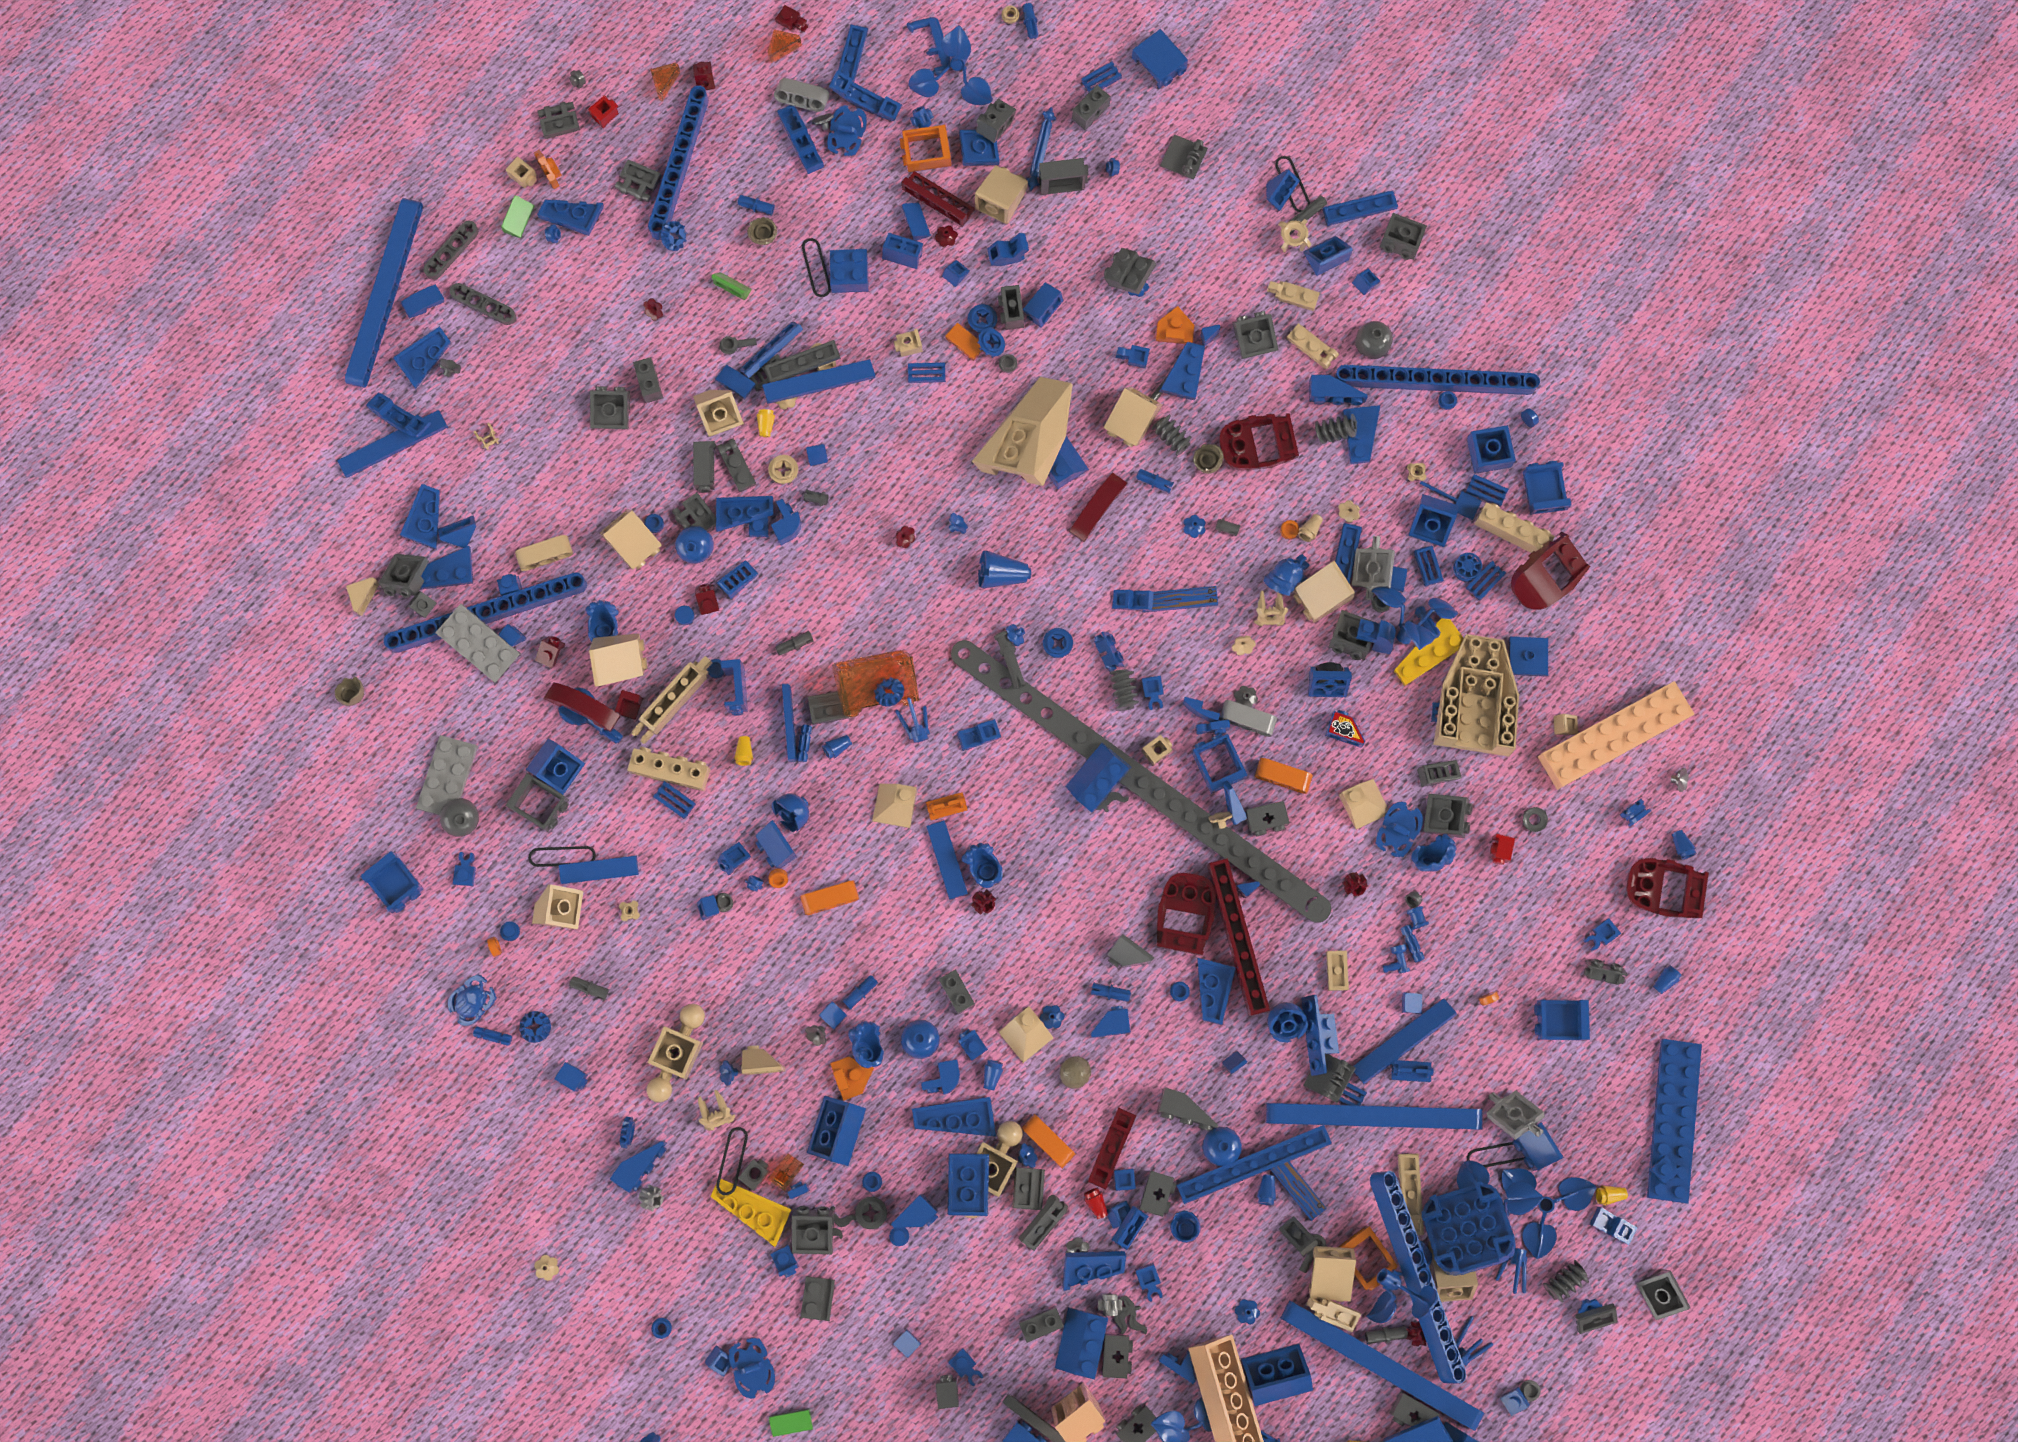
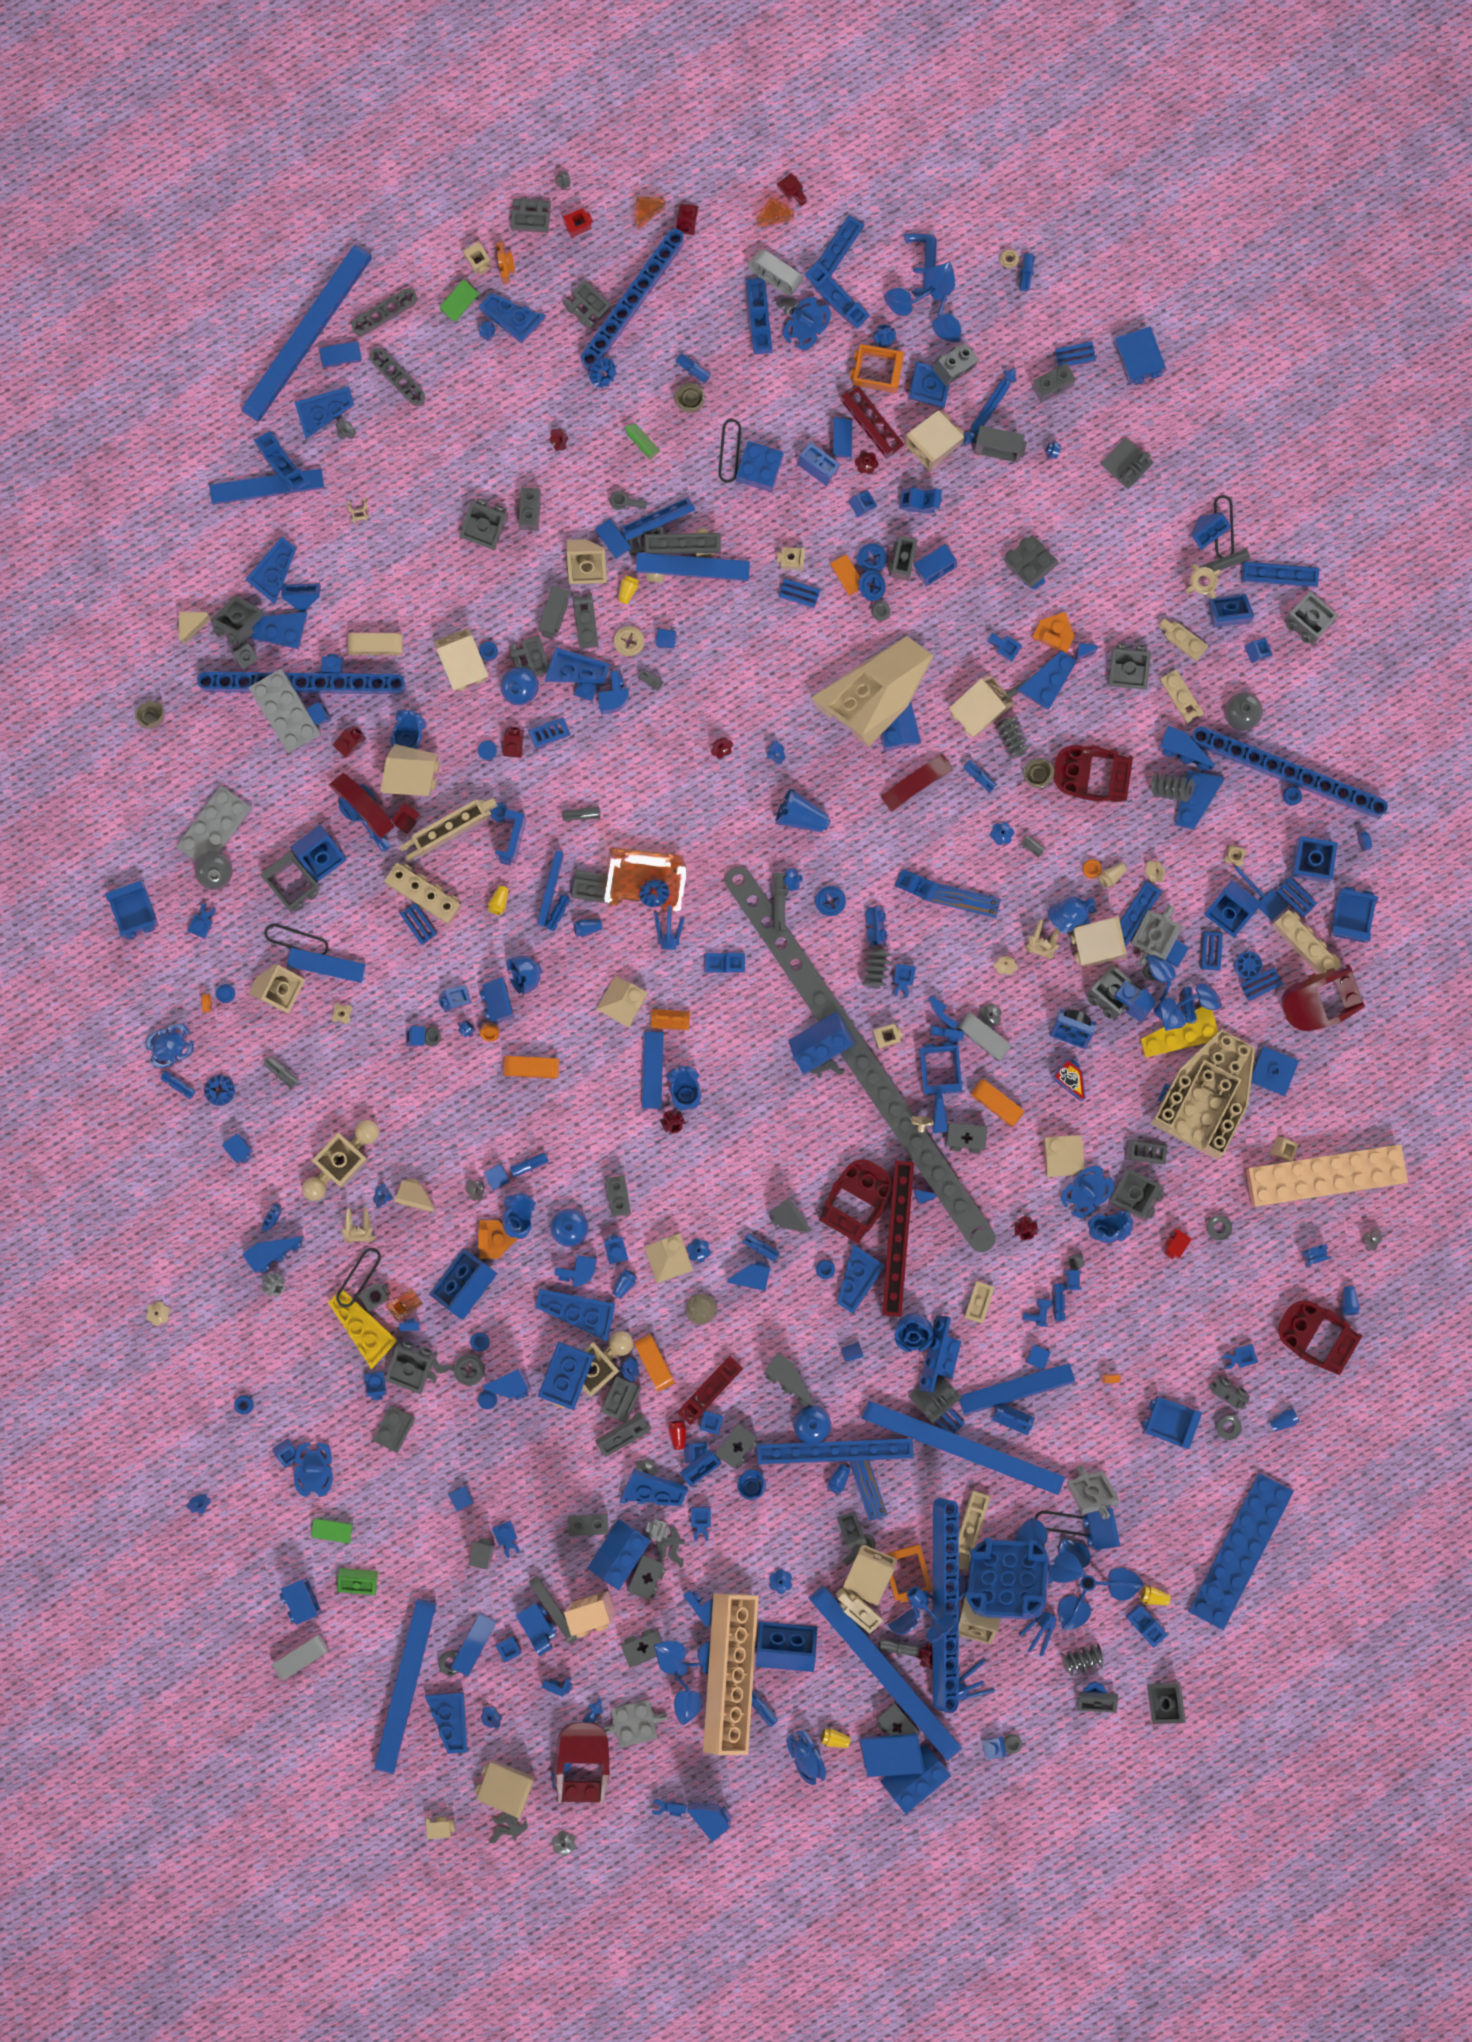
camera: 20 degrees right, 5 degrees up
none -> dark grey piece [1216,1415,1242,1440]

